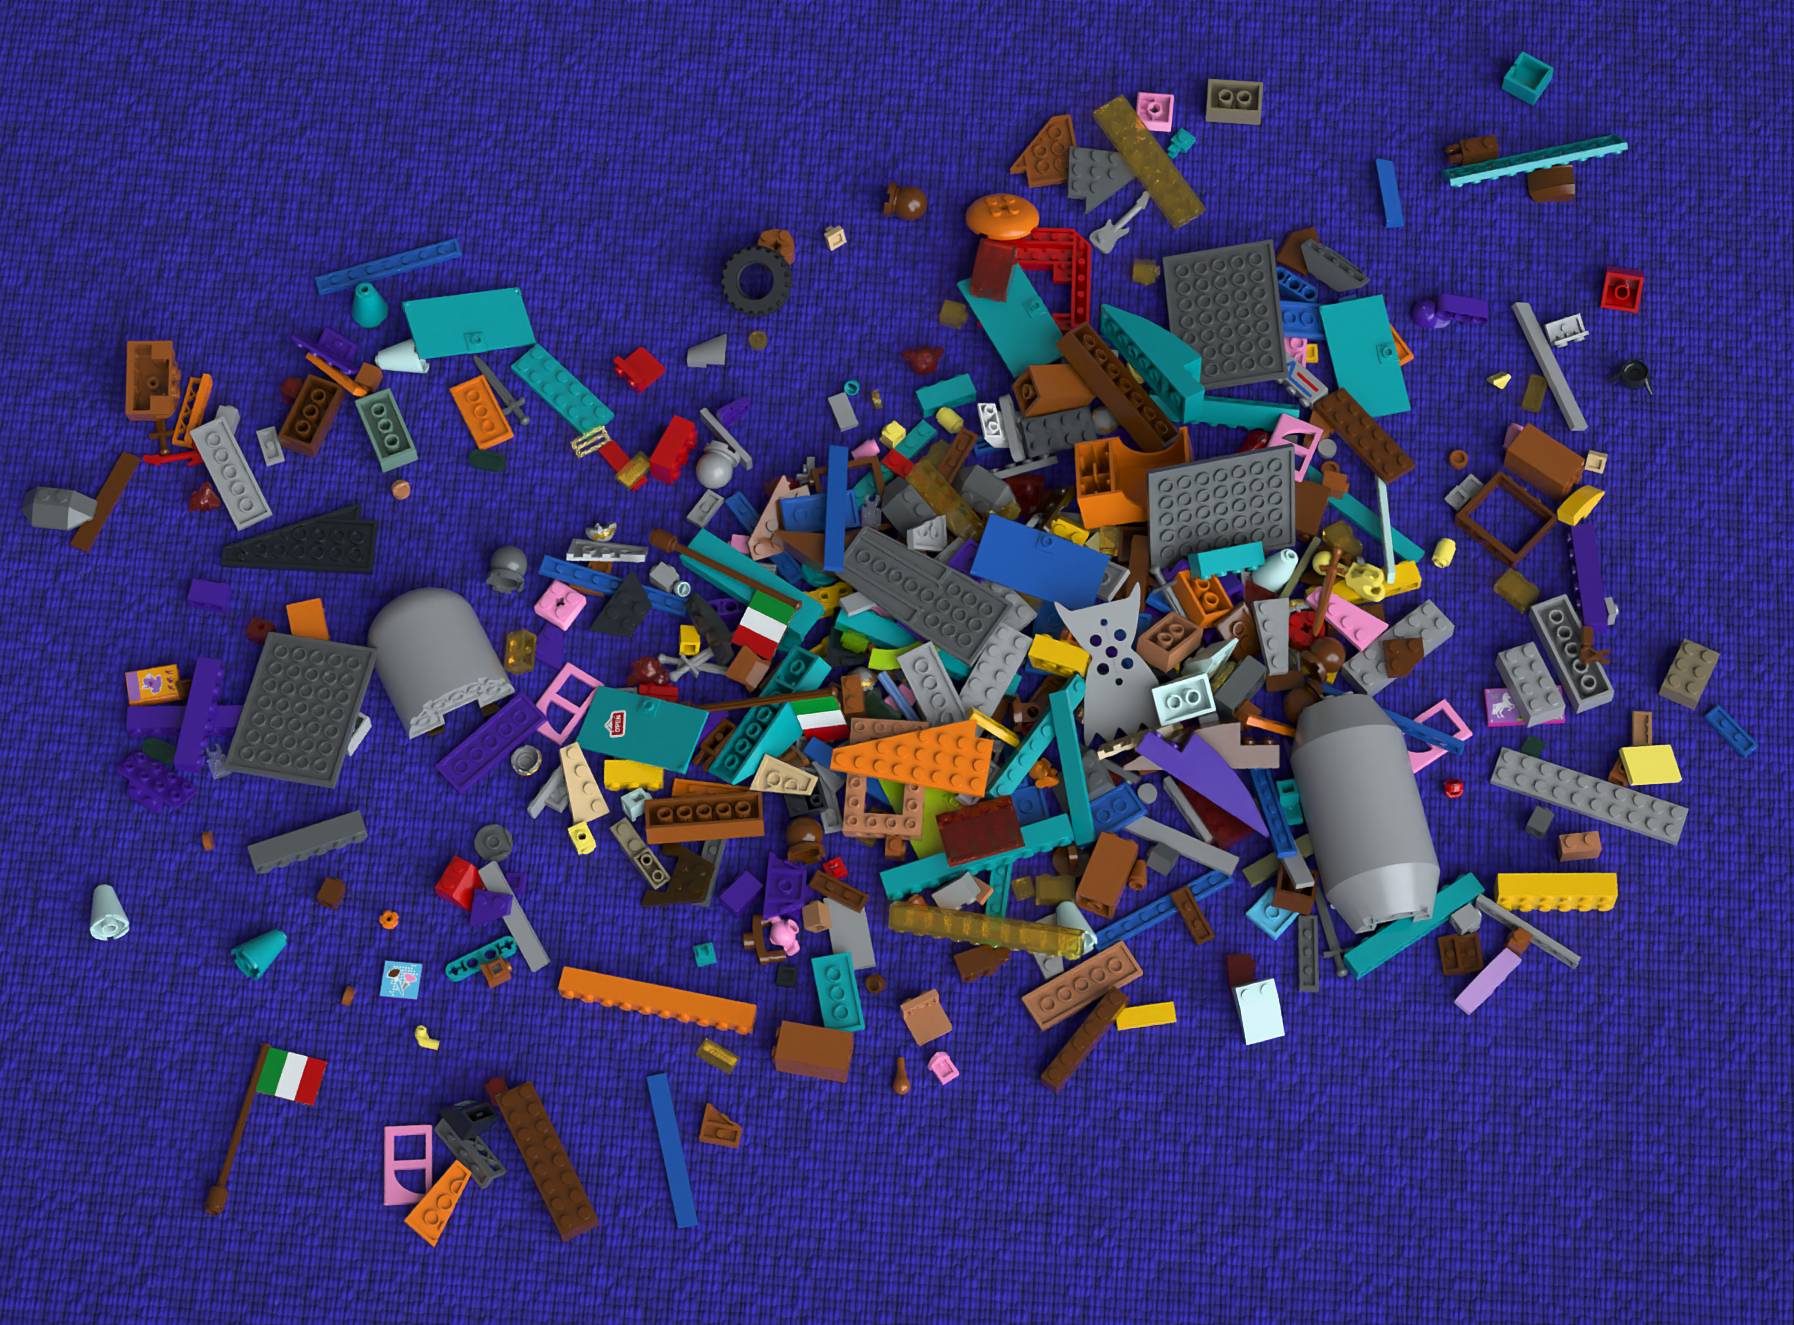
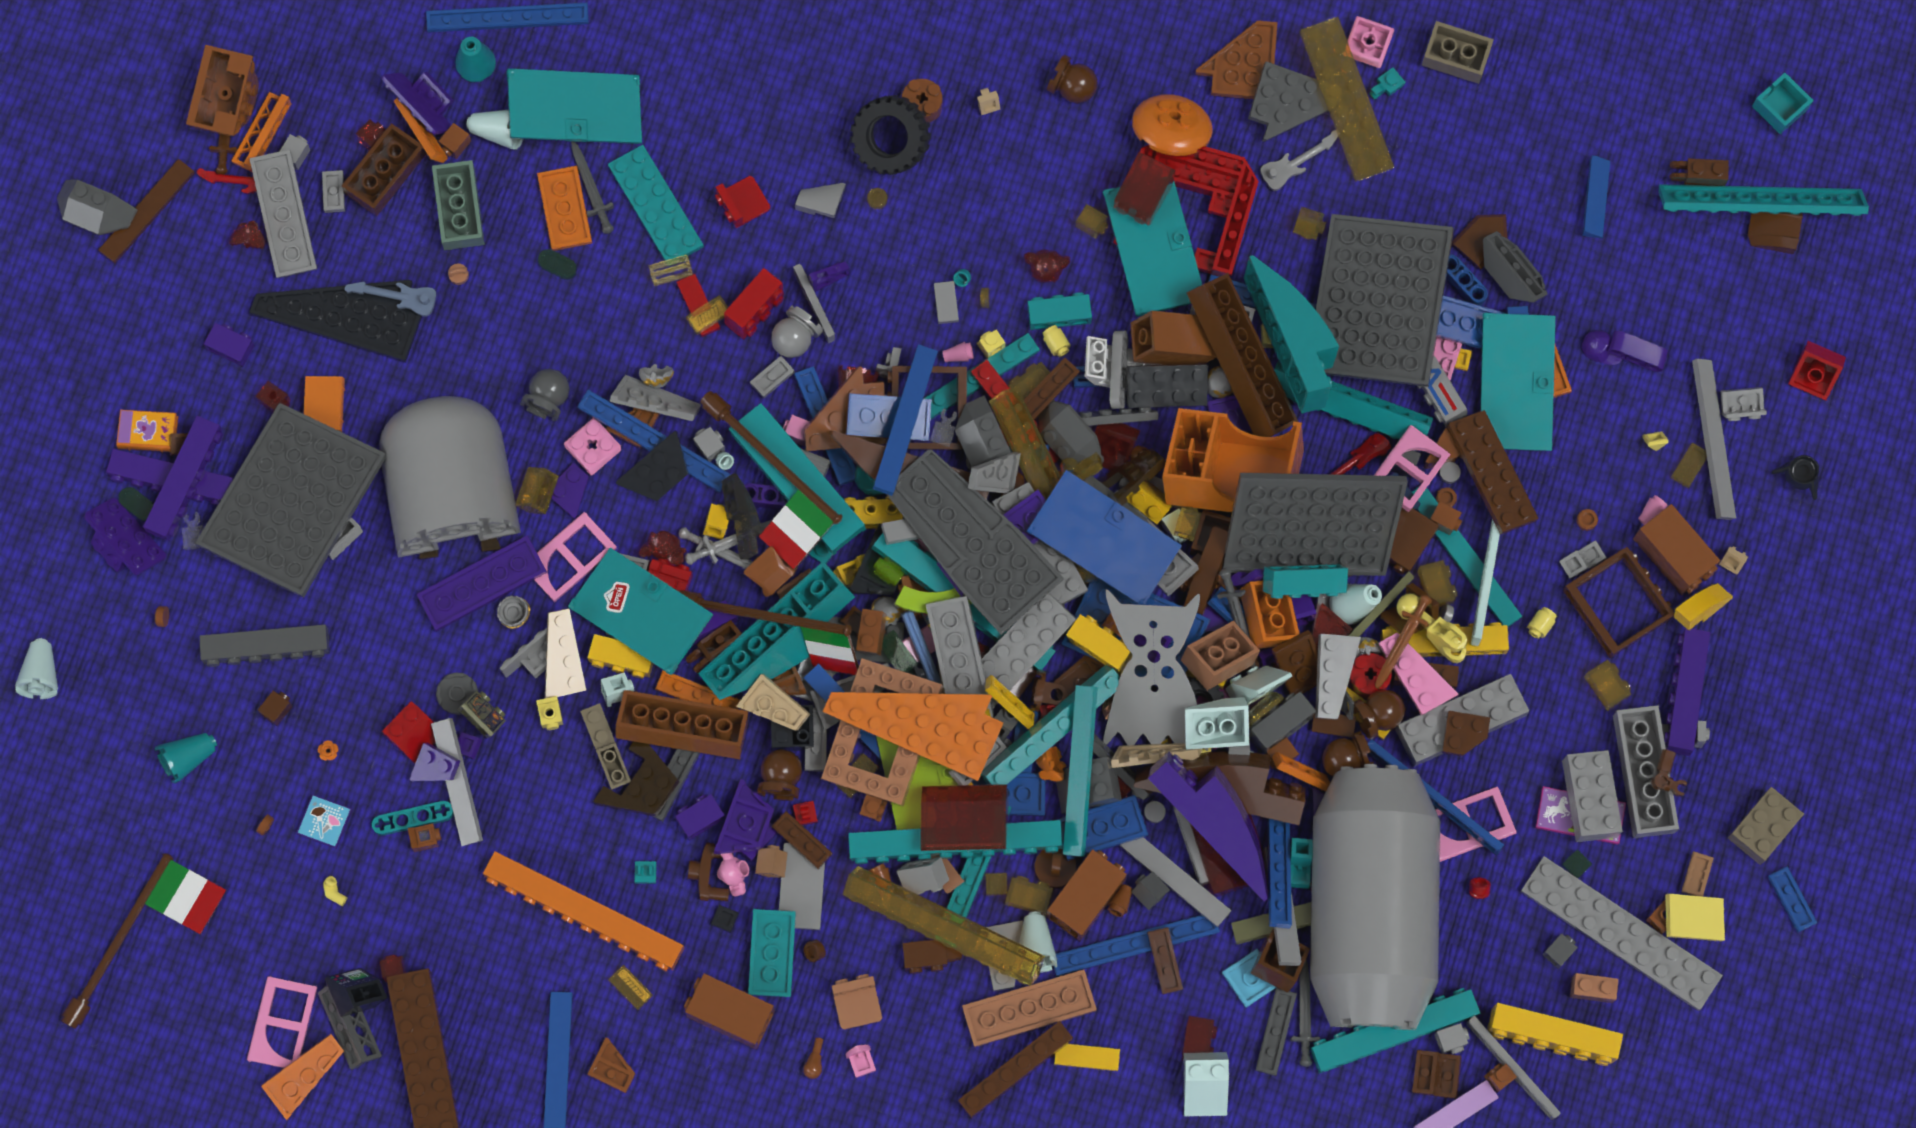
camera: 10 degrees right, 10 degrees up
none -> sand blue piece [345,282,437,317]
none -> olive slope [458,690,506,739]

